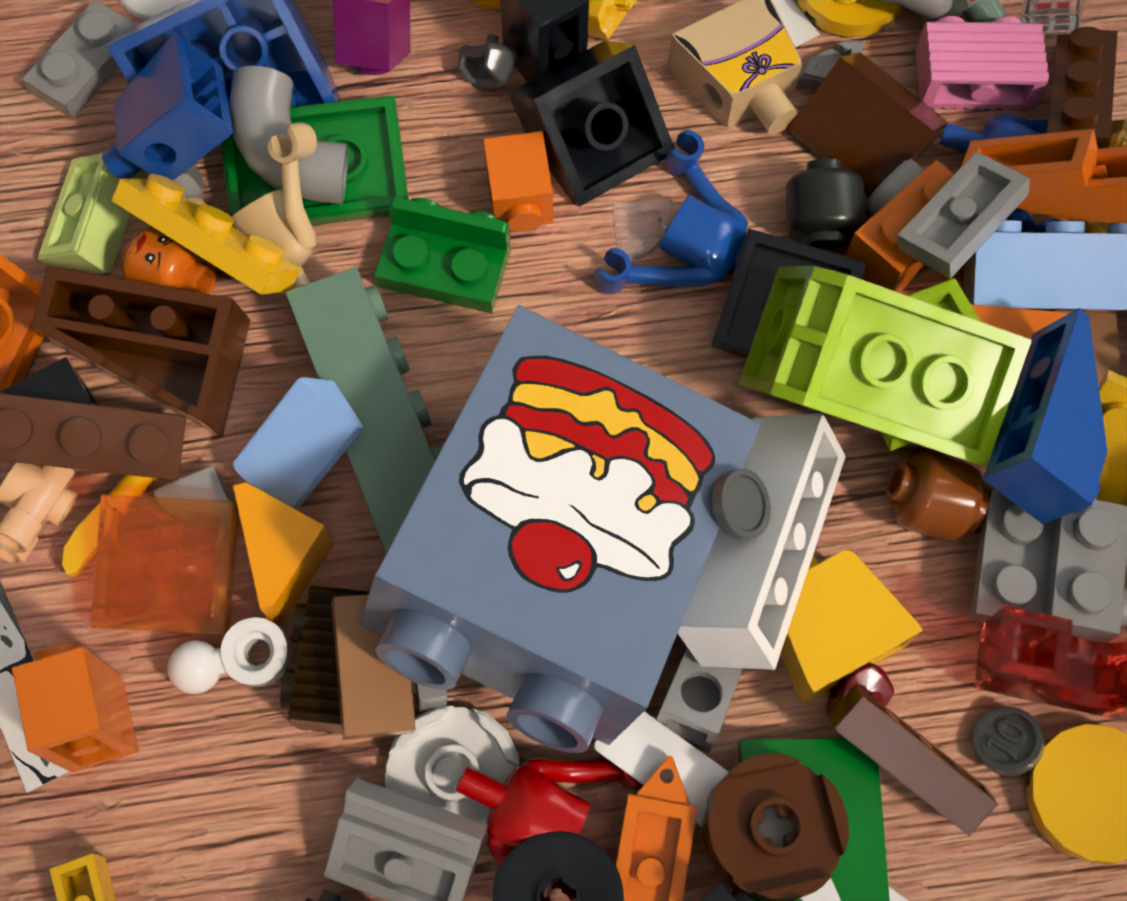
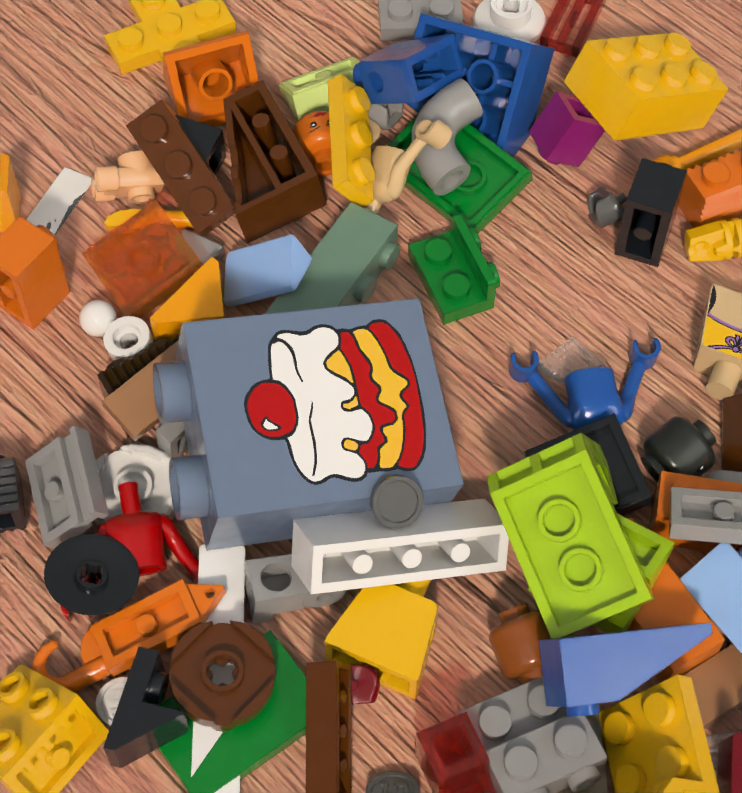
camera: 55 degrees right, 10 degrees down
orange brick [483,131,553,232] -> none
black slope [508,40,675,207] -> none

